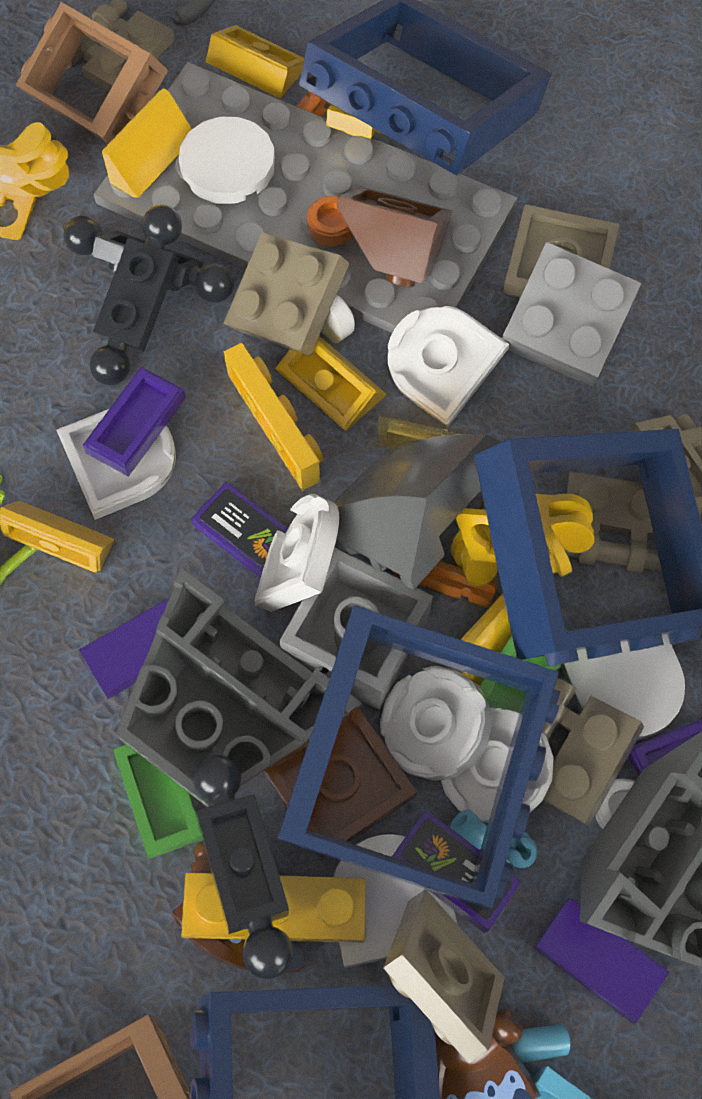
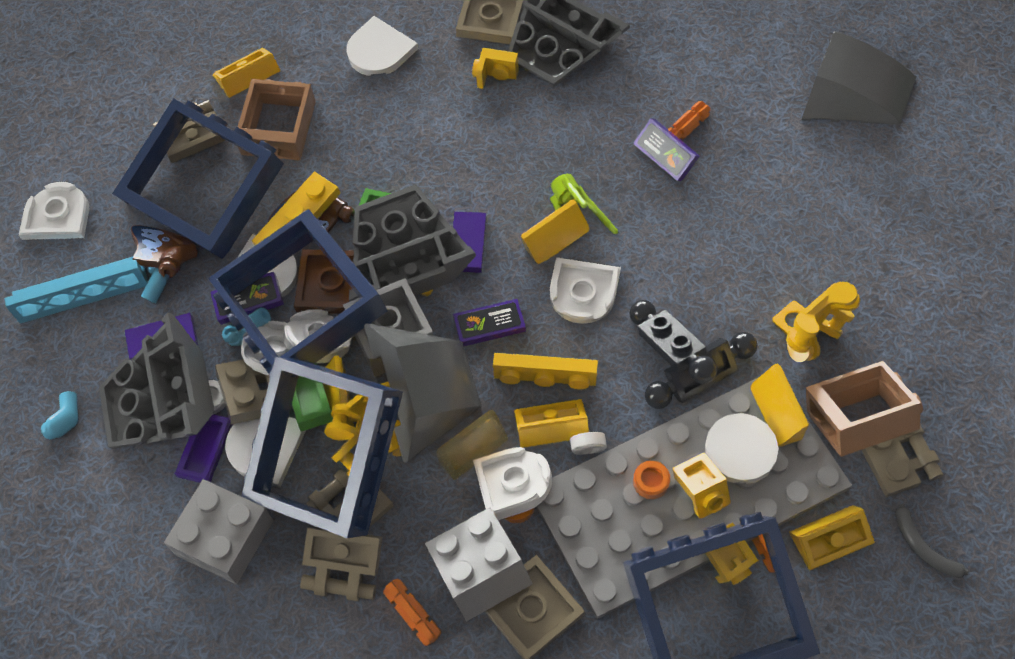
camera: 130 degrees right, 5 degrees down
dark purple tile [83,367,186,477] -> none
black plate [193,755,293,979] -> none
dark tan plate [223,232,349,356] -> none
white tile [254,494,339,612] -> none
slope [337,186,453,287] -> none
dark tan plate [383,889,505,1063] -> none
none -> orange axle [383,579,441,646]
none -> yellow bracket [672,453,731,519]

